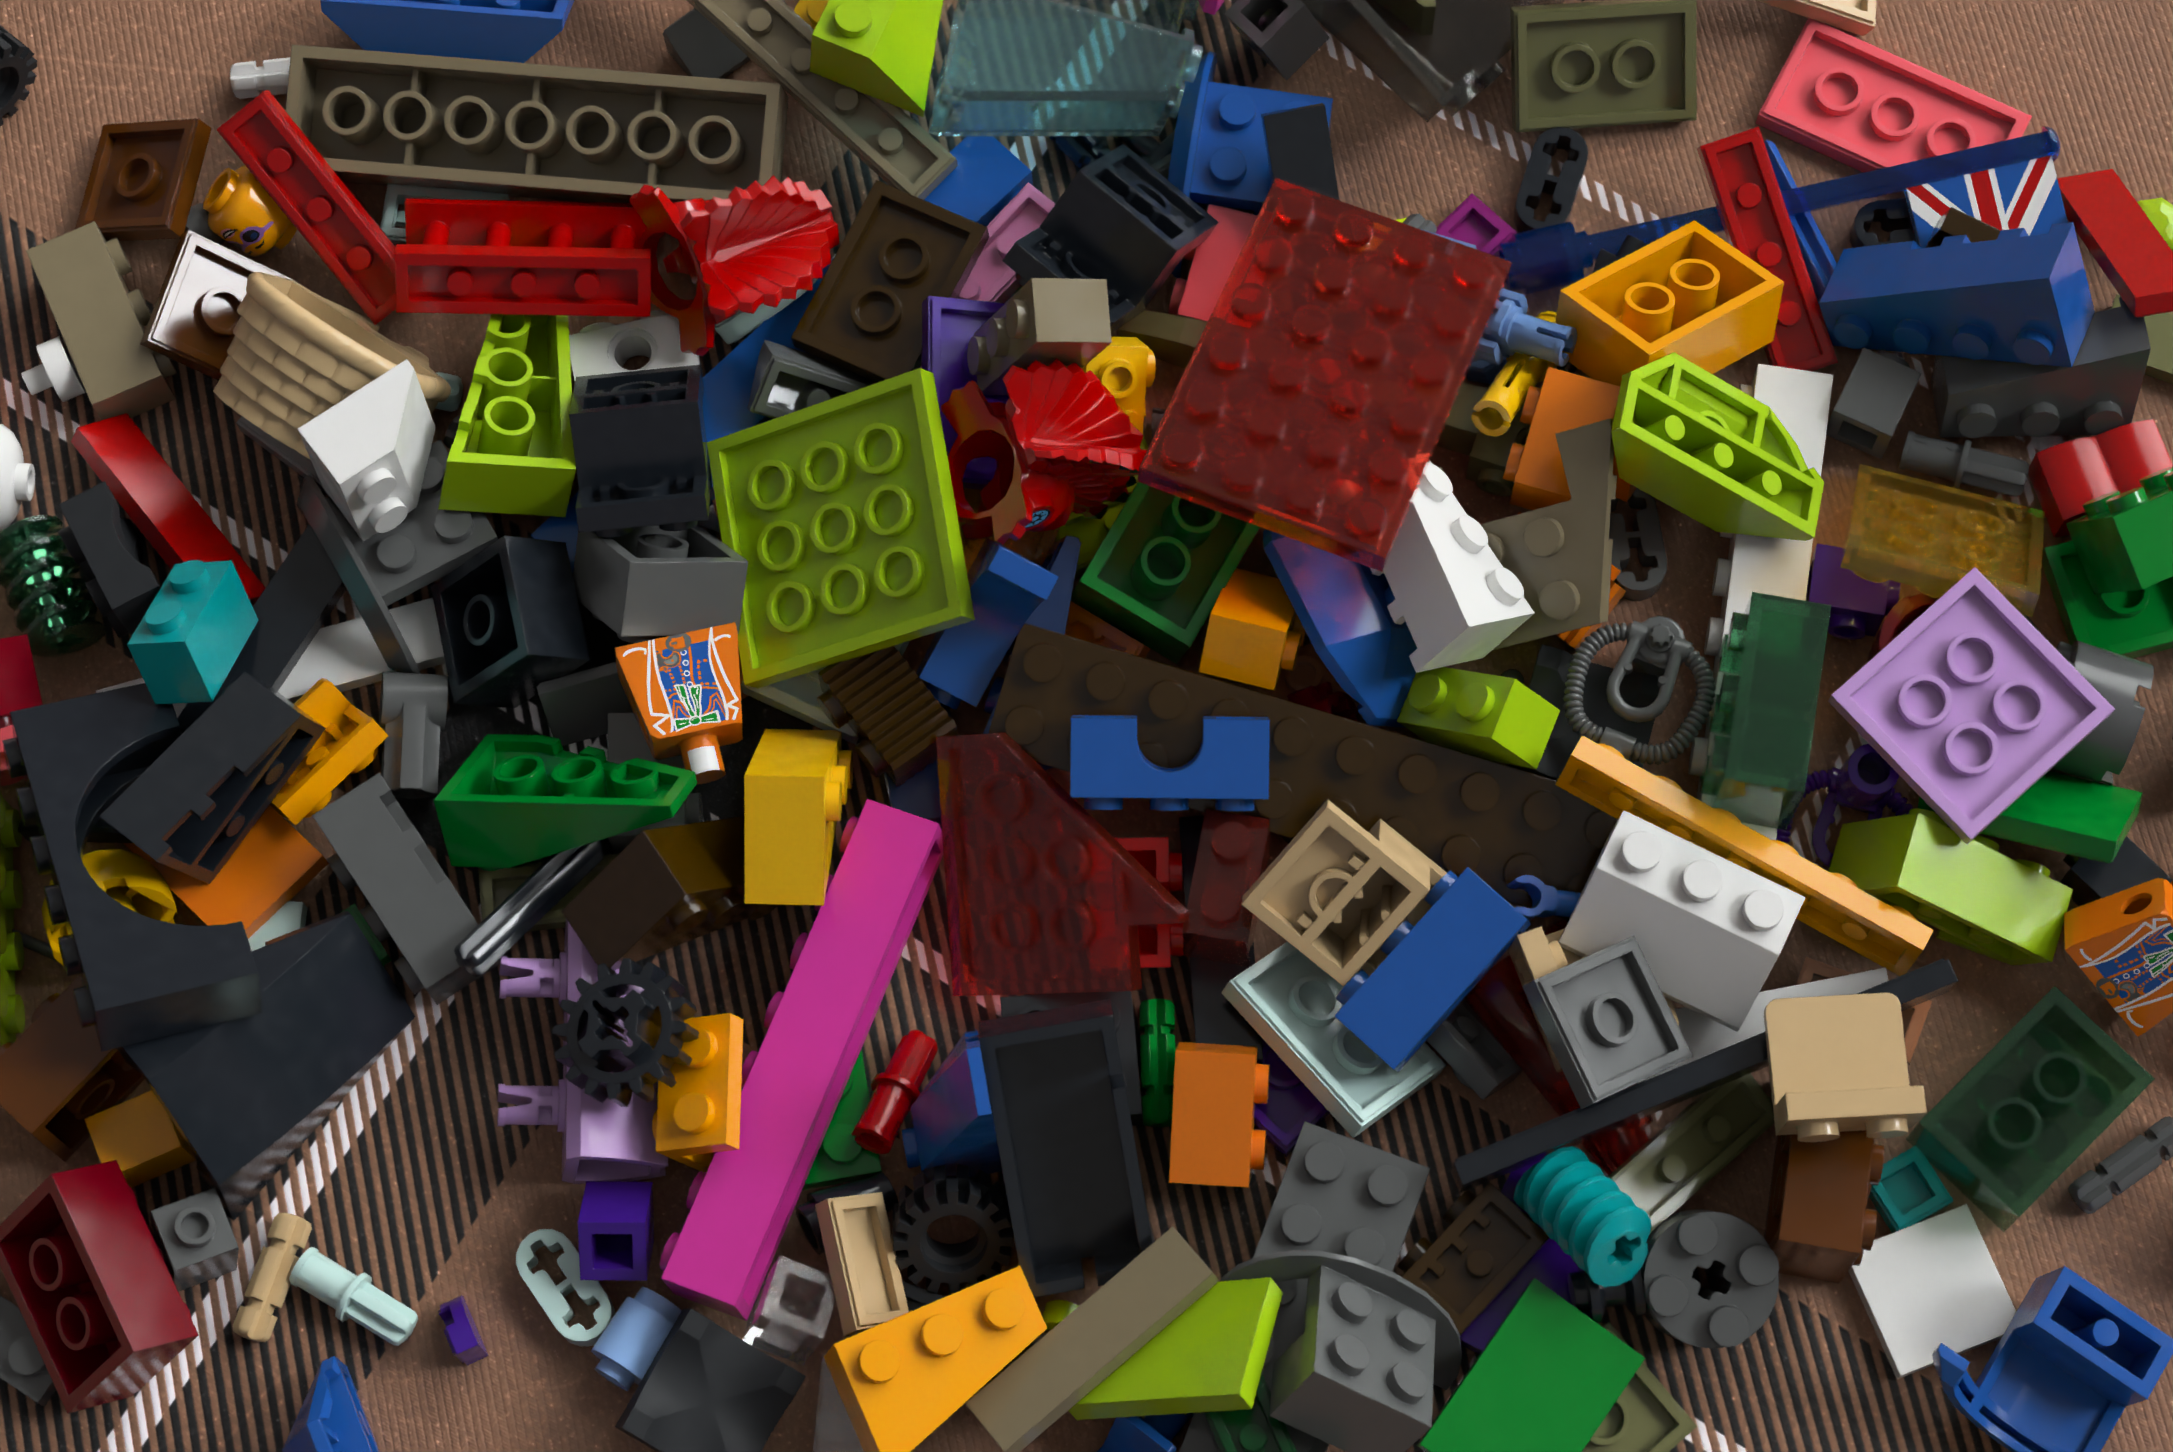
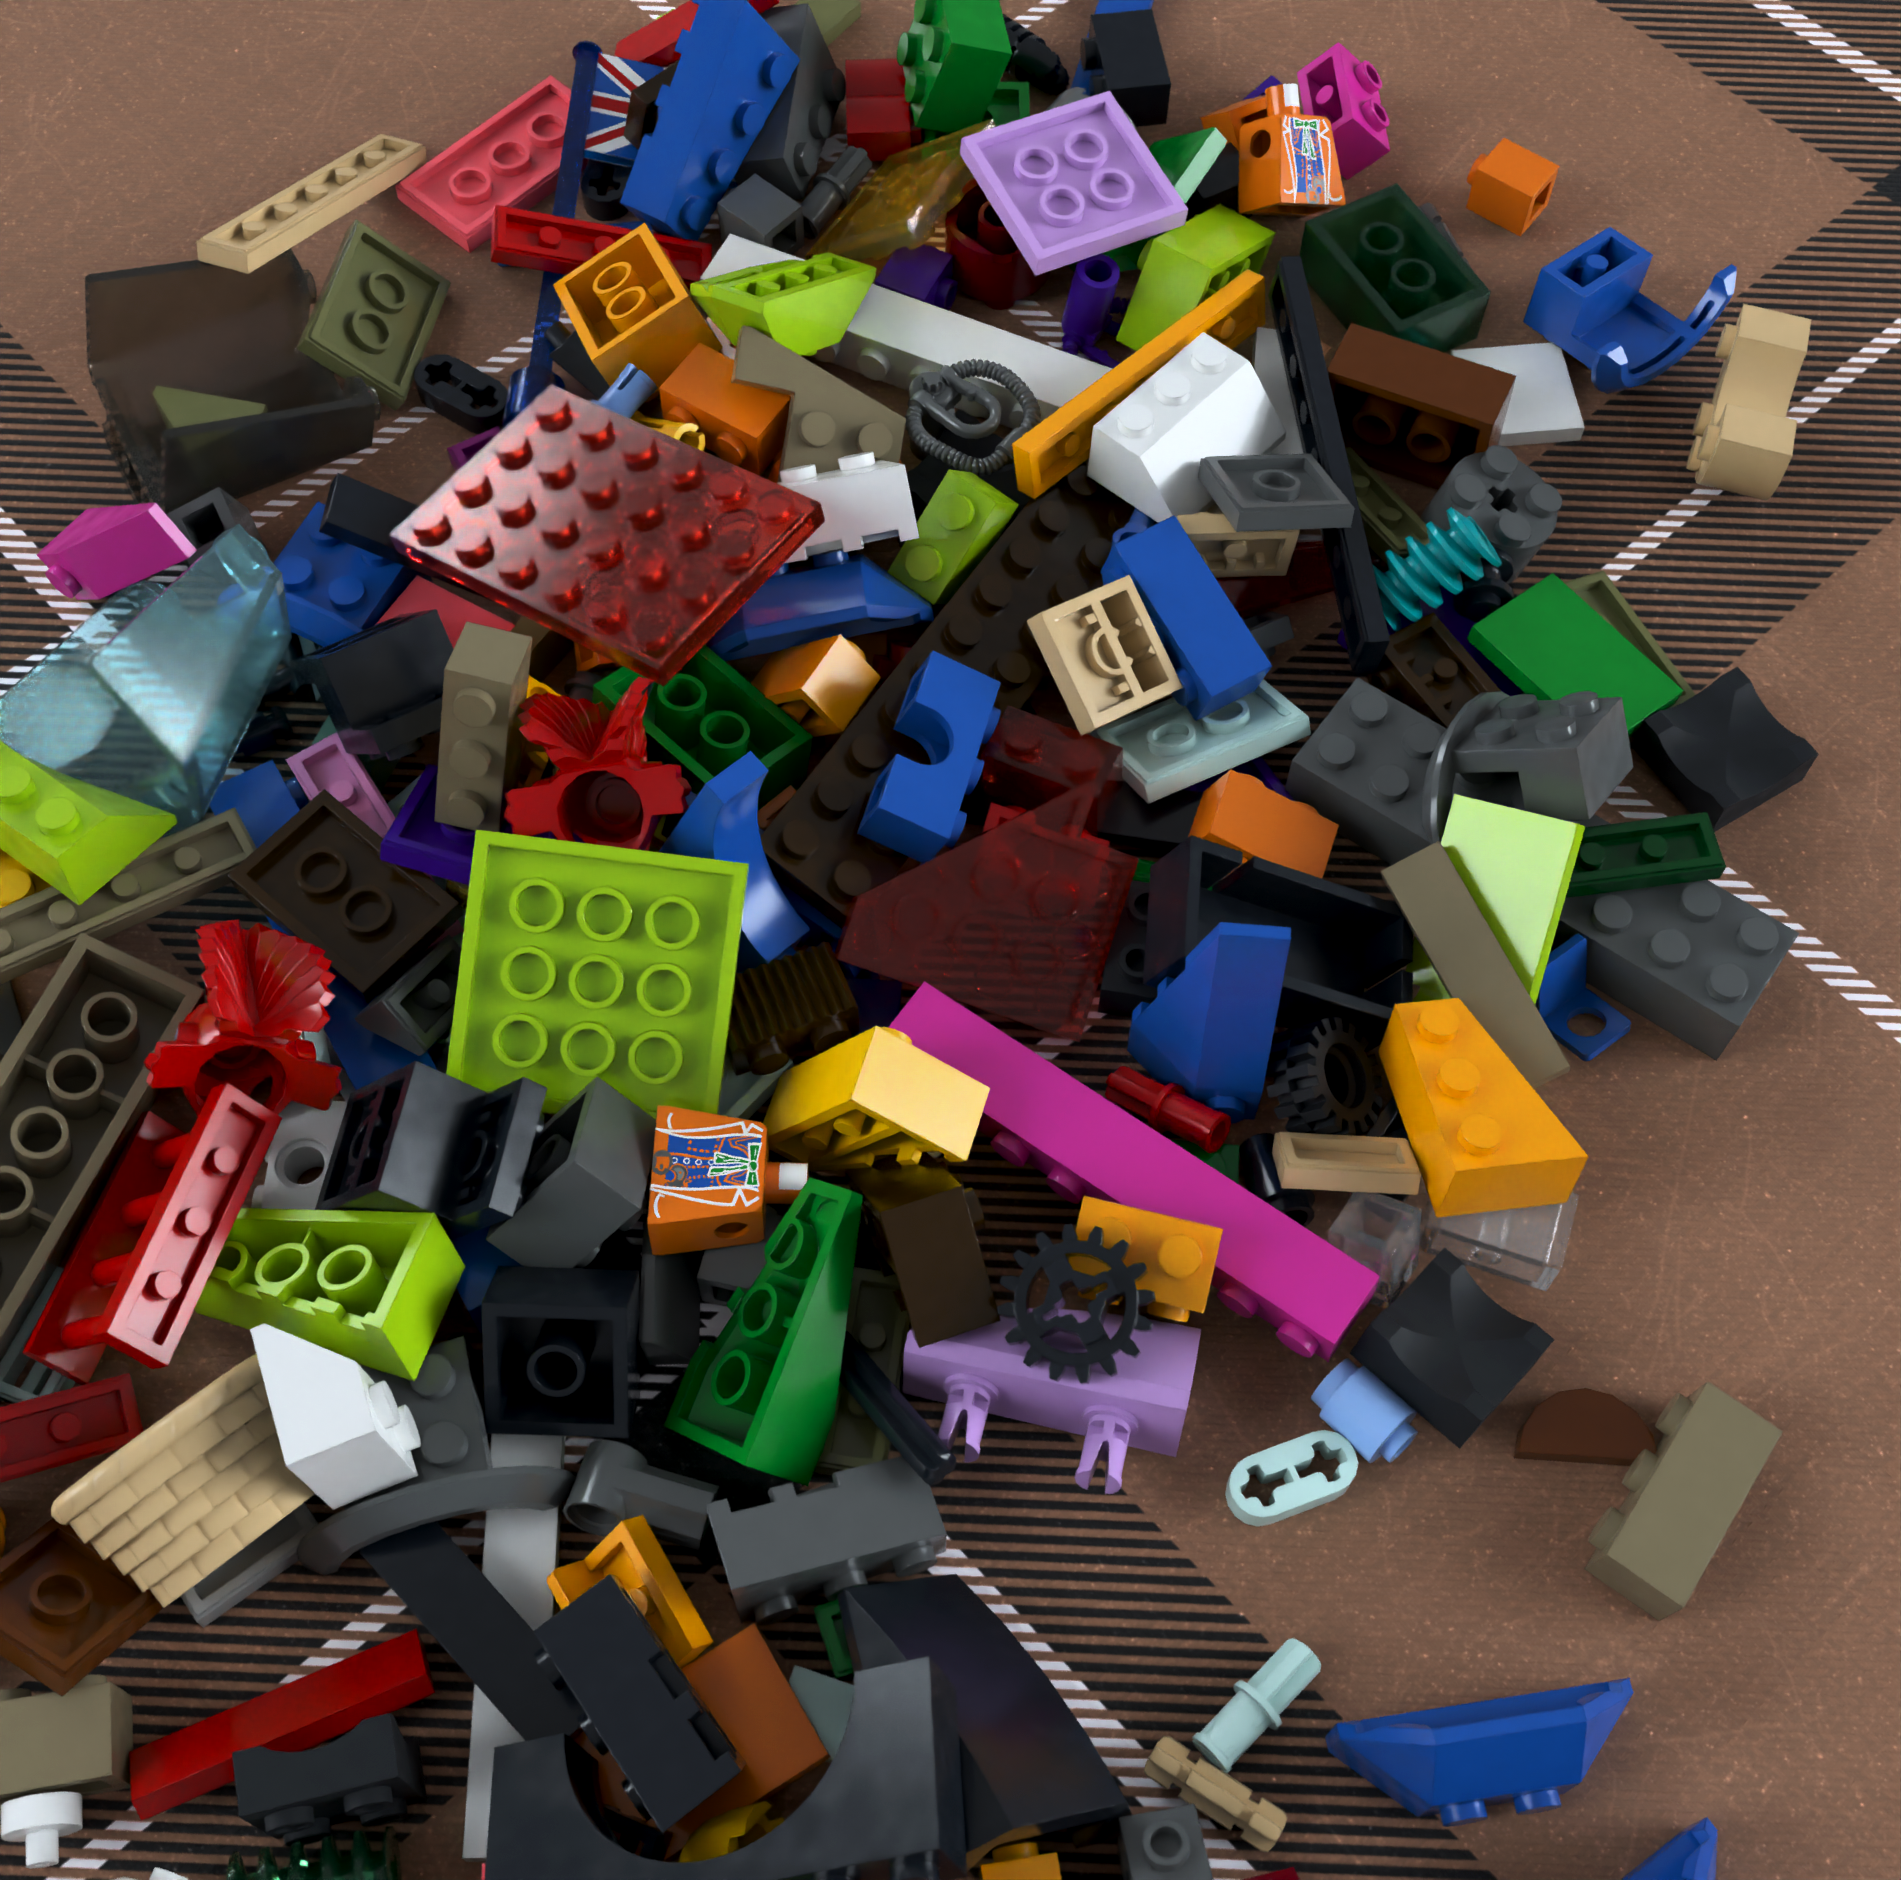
camera: 80 degrees left, 10 degrees down
teal brick [127,560,259,705] -> none
dark purple tile [438,1295,489,1366] -> none
dark purple brick [578,1181,655,1281] -> none
clear green brick [1700,592,1831,830] -> none
tan bracket [1764,993,1927,1142] -> none

